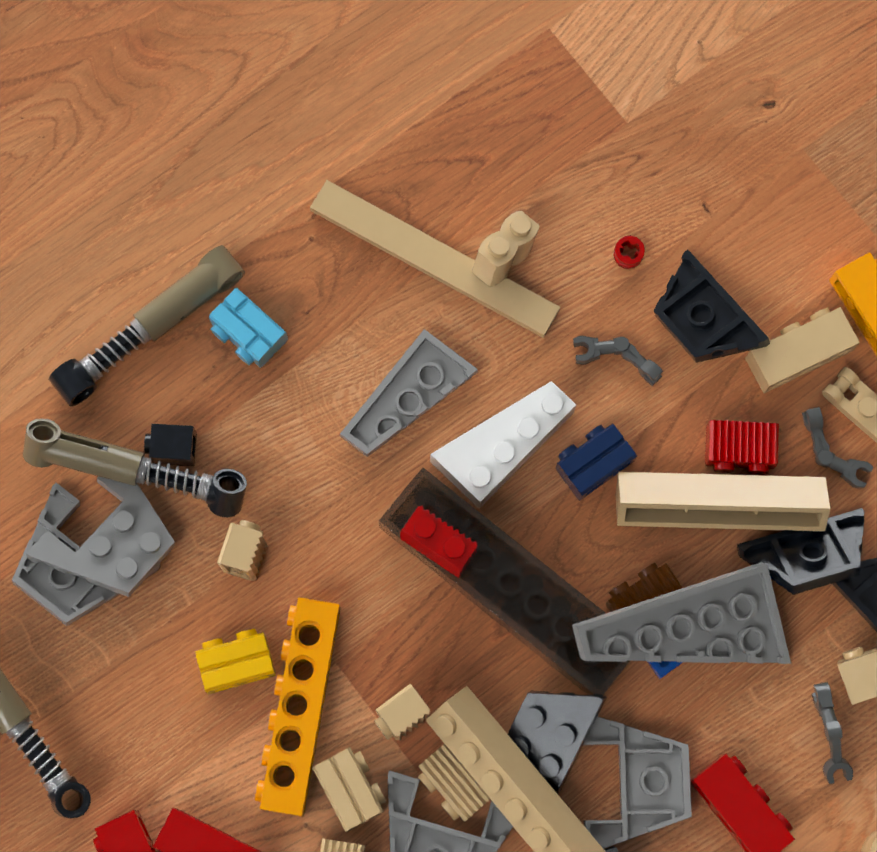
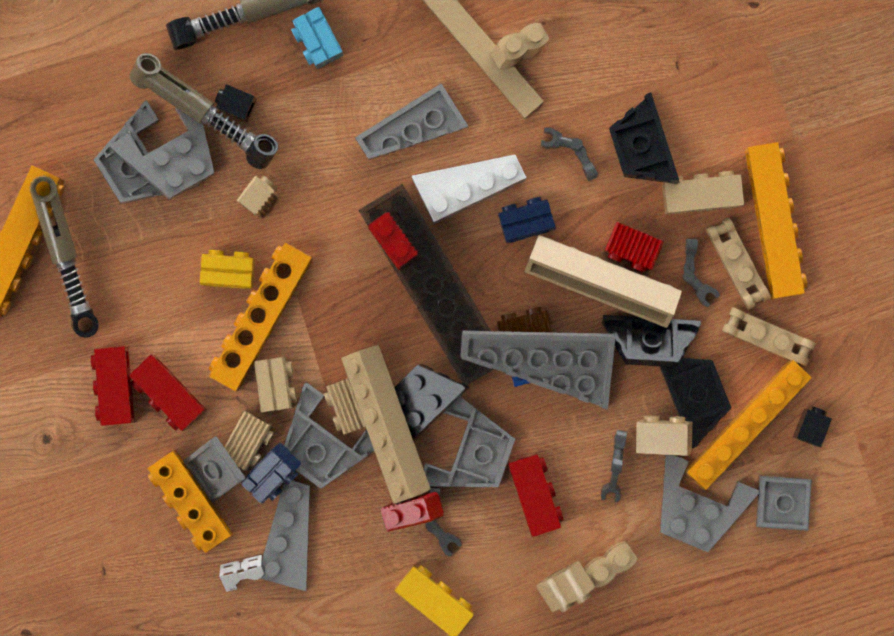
camera: 25 degrees right, 10 degrees up
tan brick [375,684,430,741] -> none
red bush [613,235,645,269] -> none

